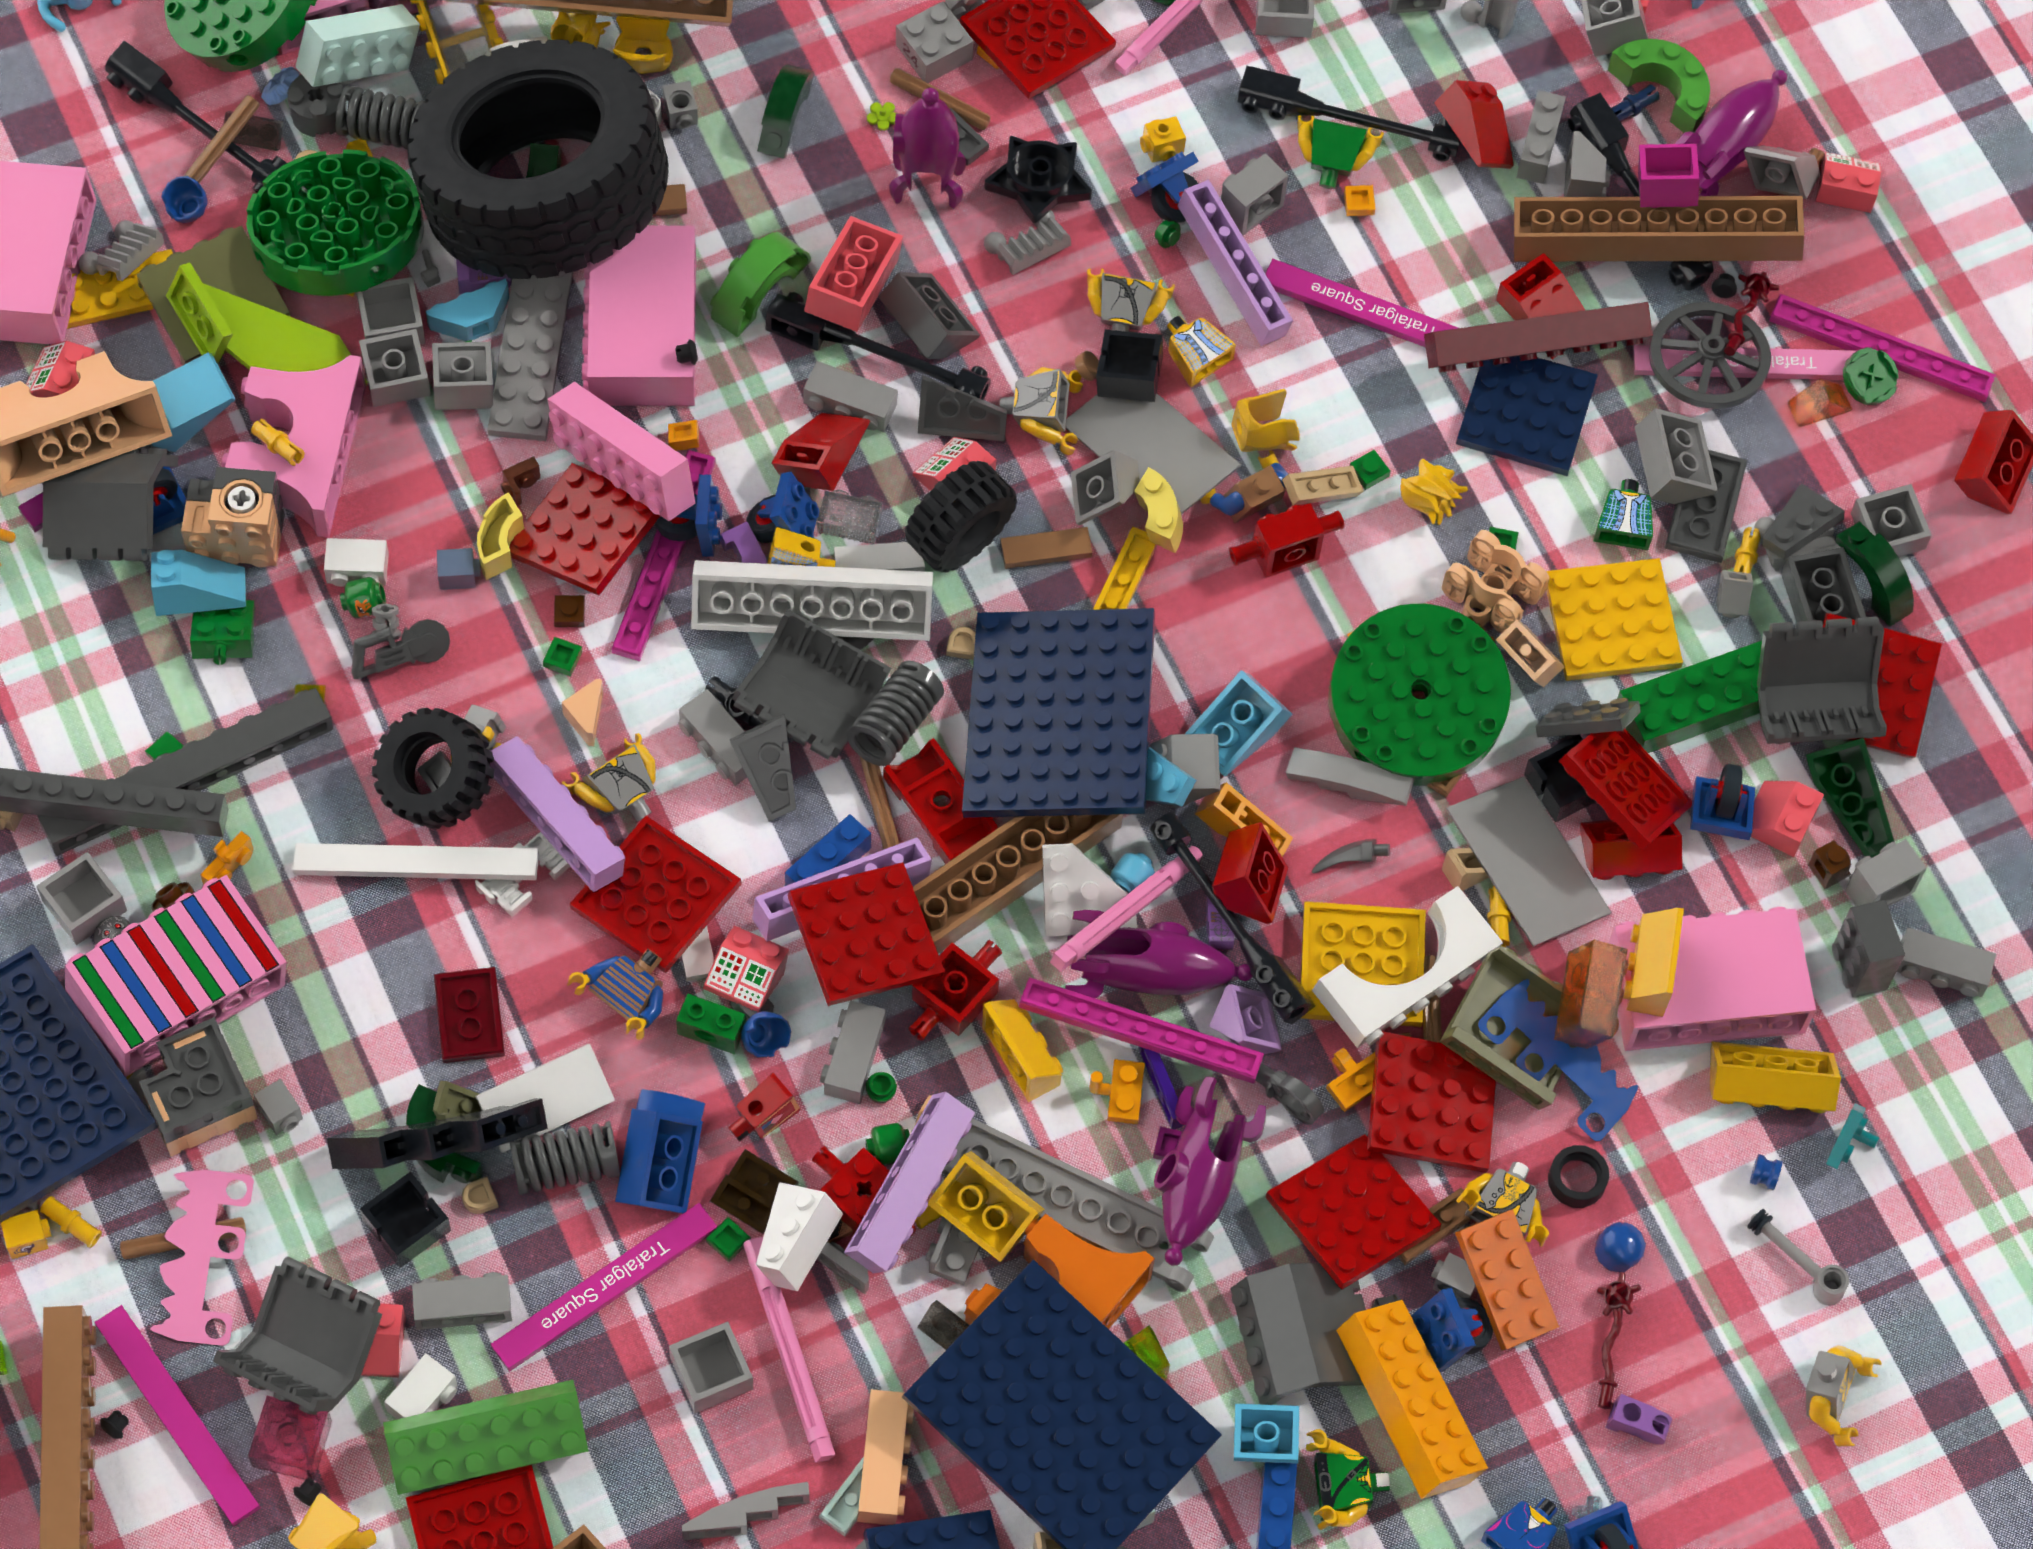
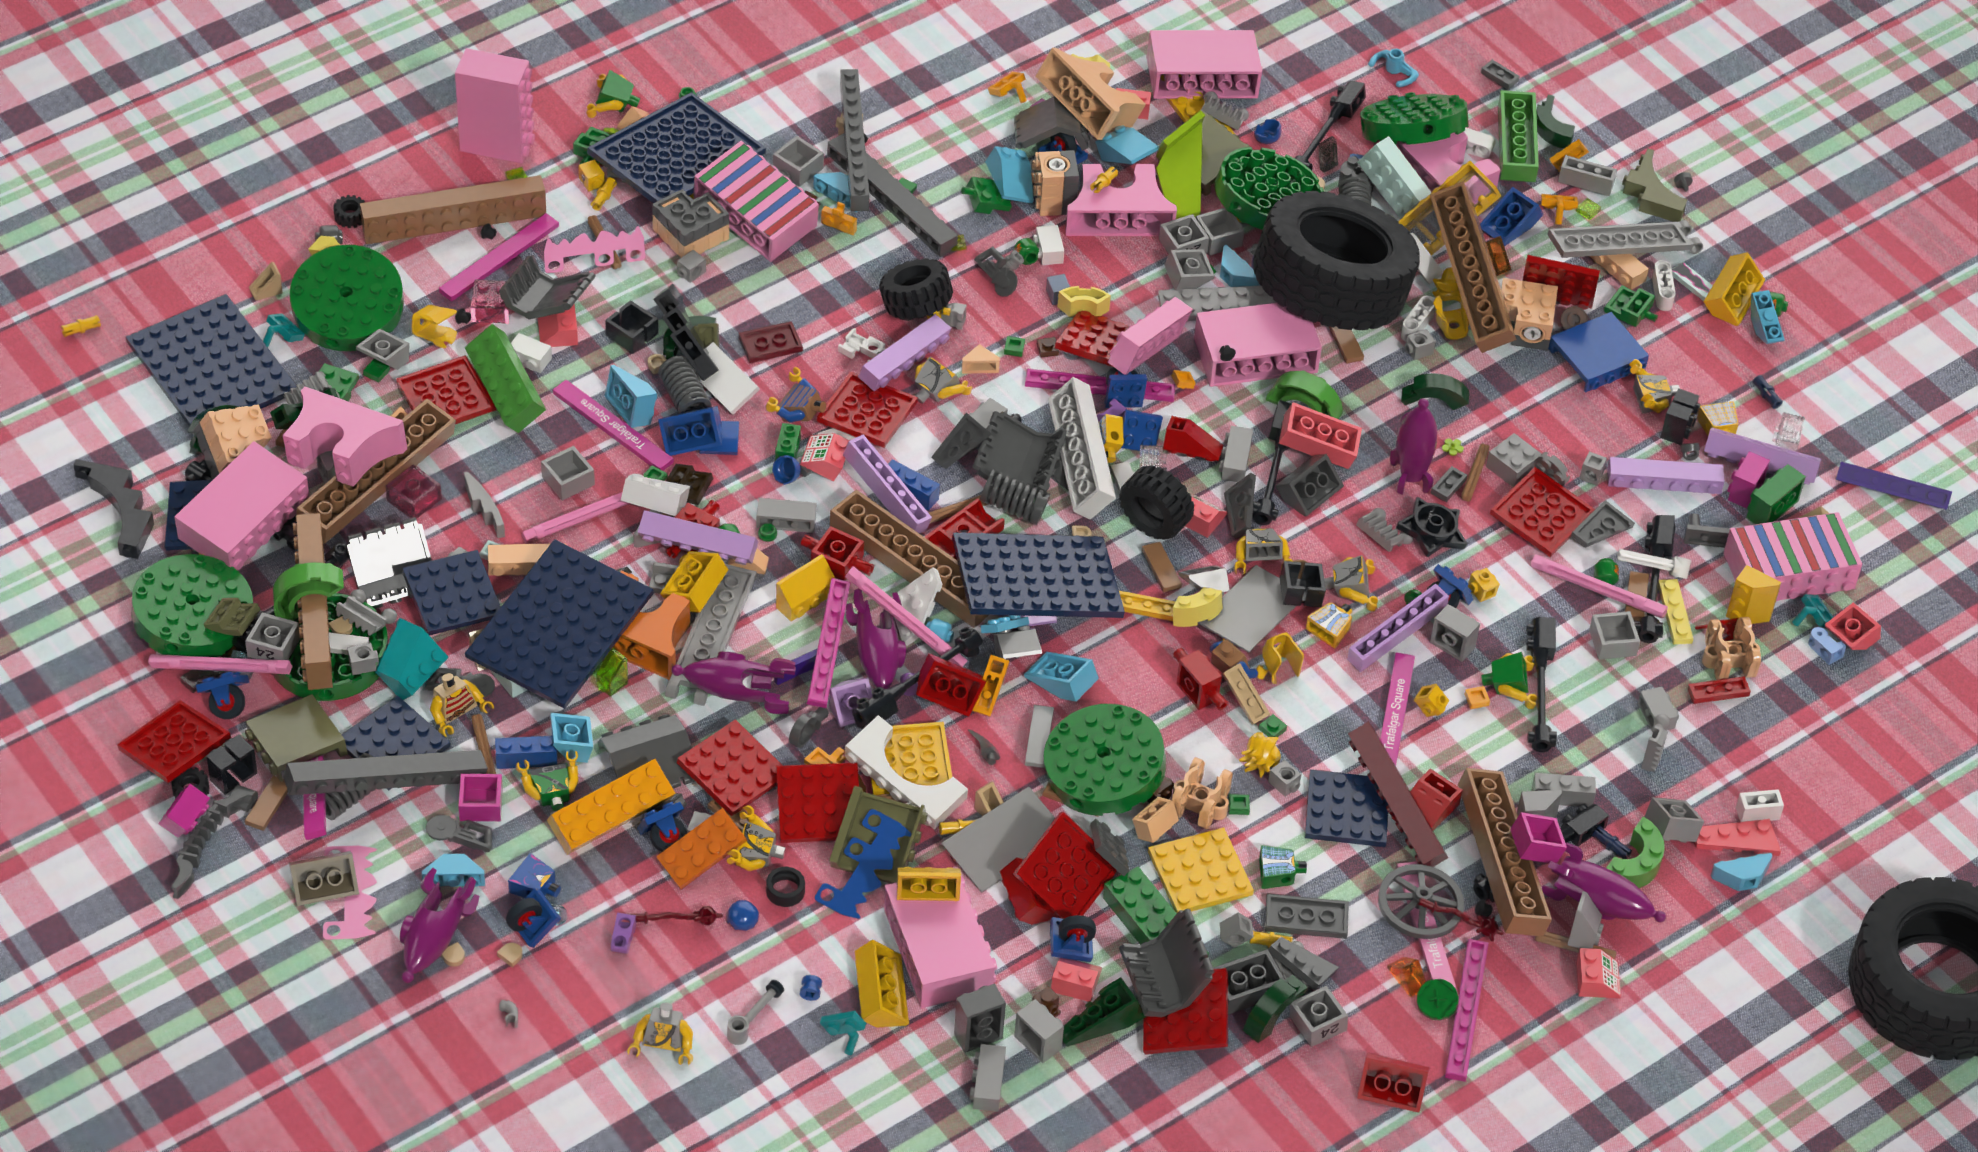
camera: 80 degrees right, 15 degrees down
medium nougat axle [184,95,260,183] -> none
white tile [292,843,539,880] -> none
light grey brick [412,1272,512,1330] -> none
copper bracket [500,456,540,506] -> none
red torso [728,1072,801,1142] -> none
red plate [787,862,945,1006] -> none
light orange plate [1089,1059,1145,1125] -> none
red slope [1434,80,1514,169] -> none
clear orange brick [1554,939,1629,1049] -> none
light grey slope [1635,408,1718,504] -> none
none -> medium azure slope [605,365,657,428]
none -> medium azure slope [813,172,858,213]
none -> light grey brick [1268,760,1301,797]
none -> yellow brick [1414,684,1449,717]

